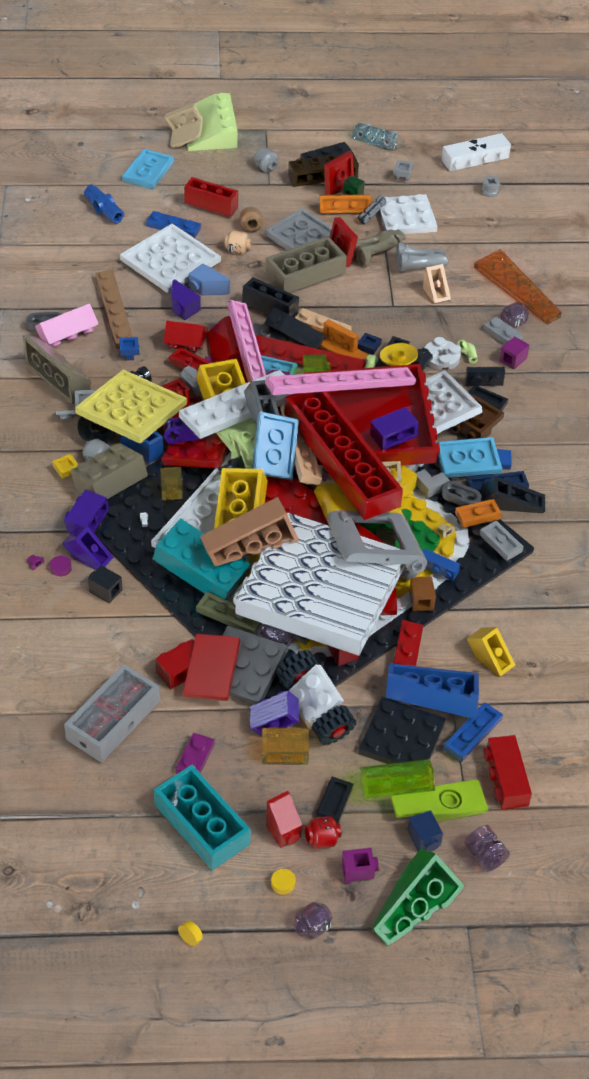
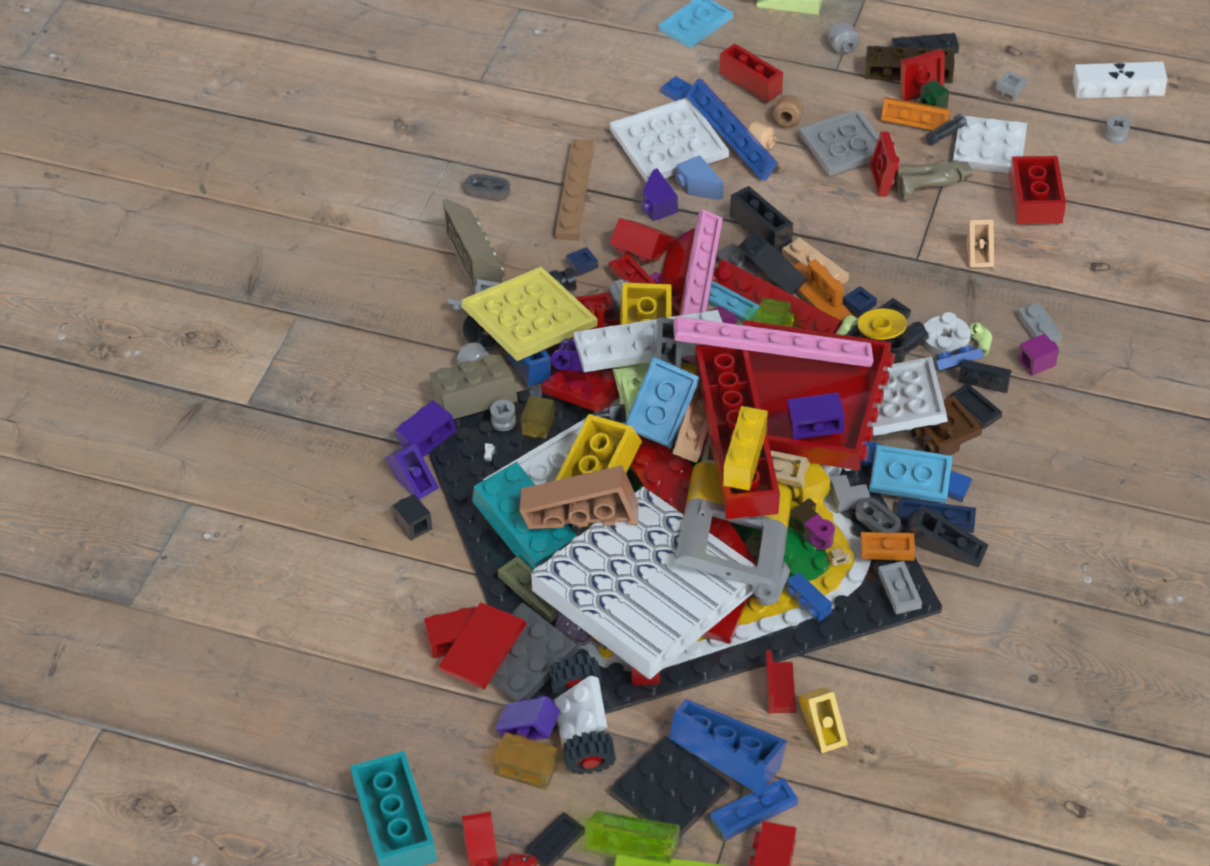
camera: 25 degrees right, 0 degrees up
magenta piece [27,554,44,570] -> none
bright pink brick [35,303,98,347] -> none
magenta tile [50,555,72,576] -> none
yellow plate [53,454,79,479] -> none
brick [64,664,160,763] -> none
blue piece [84,184,124,224] -> none
blue tile [119,337,140,360] -> none
magenta plate [176,732,215,774] -> none
dark tan brick [266,236,347,293] -> none
clear light blue piece [352,123,398,150] -> none
red plate [393,620,424,666] -> none
light grey piece [396,243,448,272] -> none
dark orange brick [409,577,436,611] -> none
clear orange wing [474,249,562,325] -> none
clear purple head [501,302,529,328] -> none
none -> light grey wheel [490,399,516,431]
none -> dark blue plate [566,247,598,276]
none -> blue tile [686,79,778,181]
none -> yellow brick [723,406,767,490]
none -> red panel [765,650,796,714]
none -> leg [789,498,835,550]
none -> plate [933,345,984,370]
none -> red brick [1009,156,1066,224]

